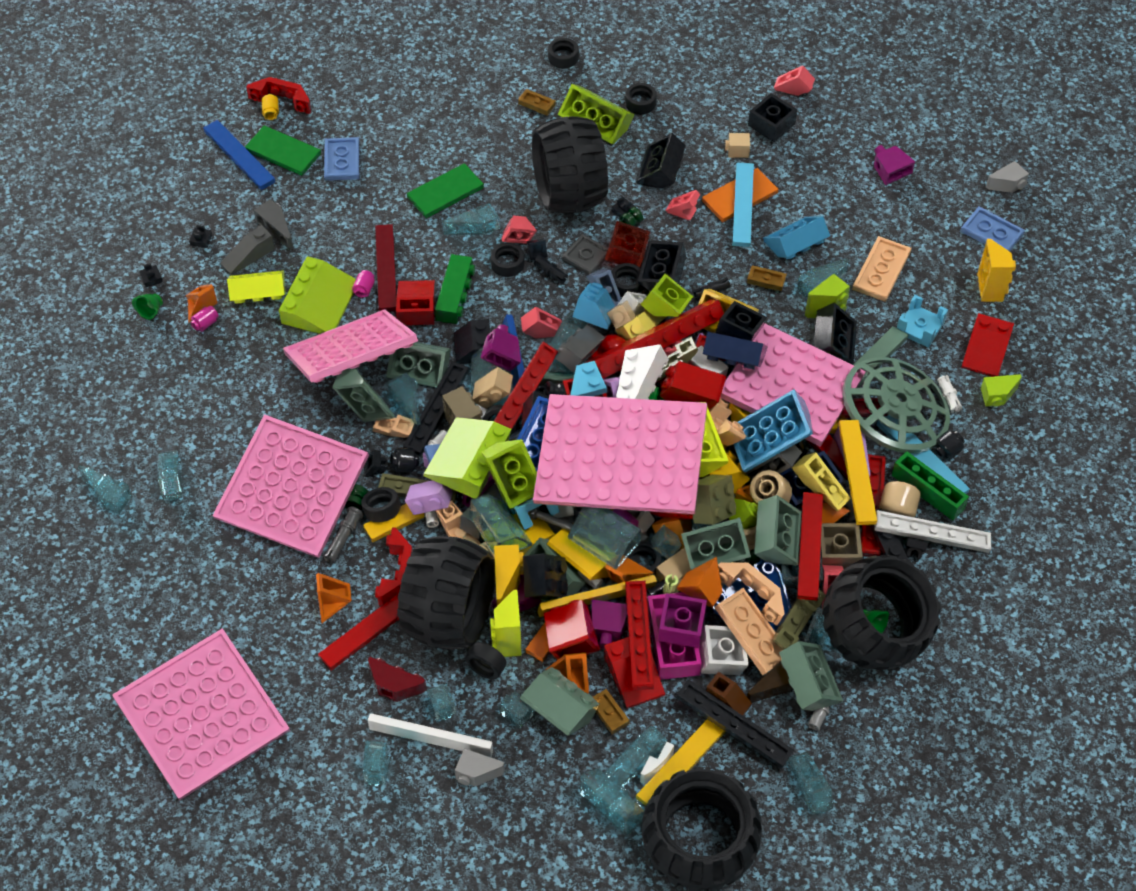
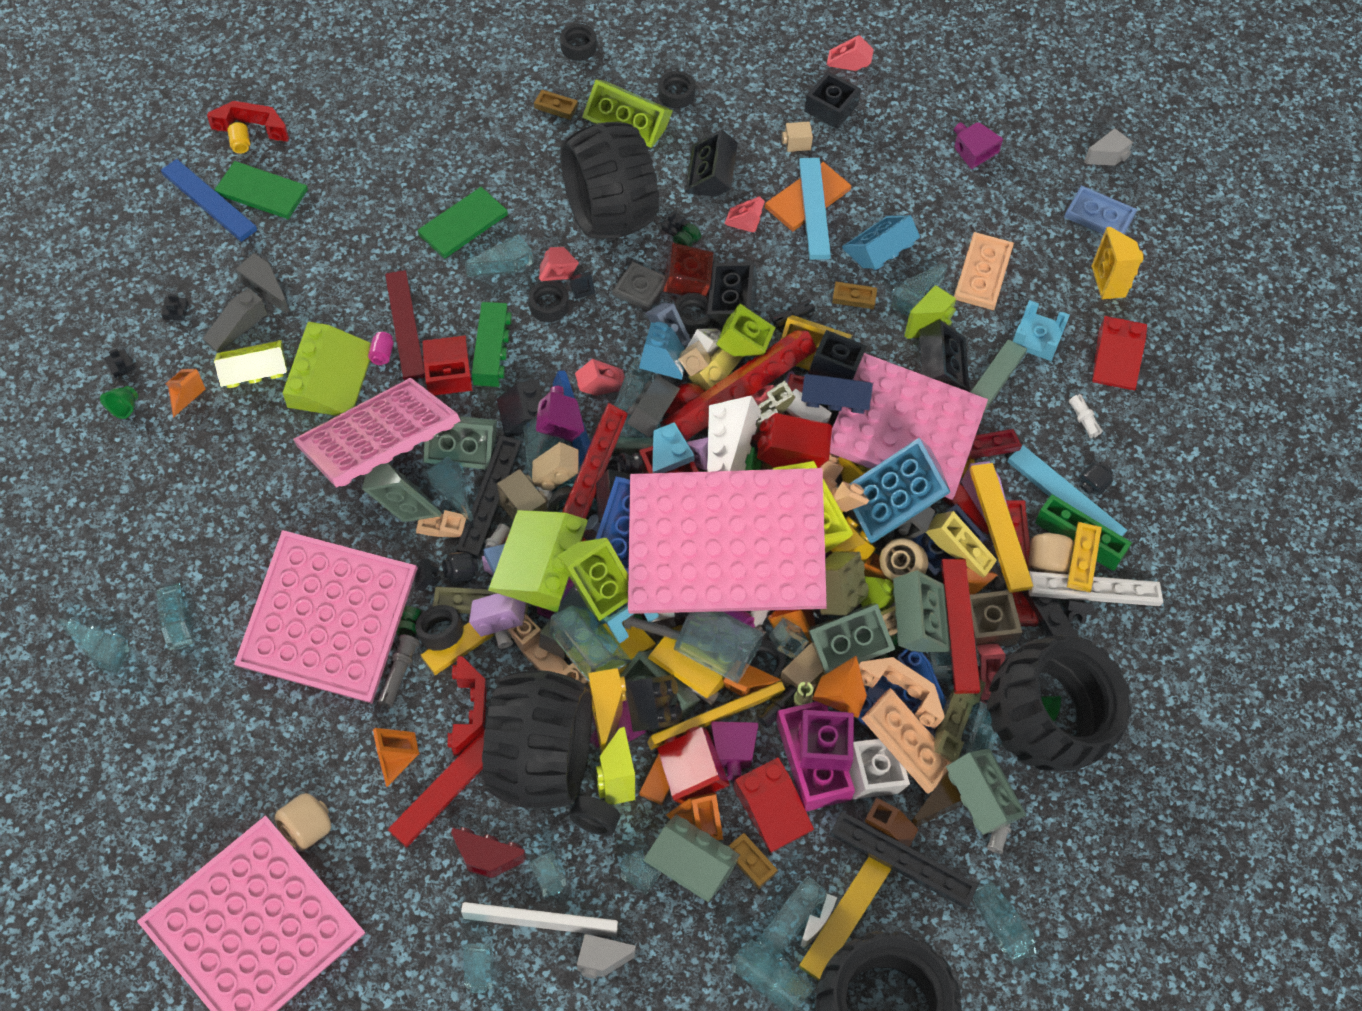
camera: 10 degrees left, 5 degrees up
dark pink brick [191,306,219,332] -> none
medium blue tile [324,137,359,181] -> none
black pin [533,255,568,284] -> none
red tile [625,580,654,690] -> none
sand green dish [842,357,950,453] -> none
lime slope [980,374,1022,407] -> none
none -> tan head [275,794,331,851]
none -> yellow tile [1067,522,1102,593]

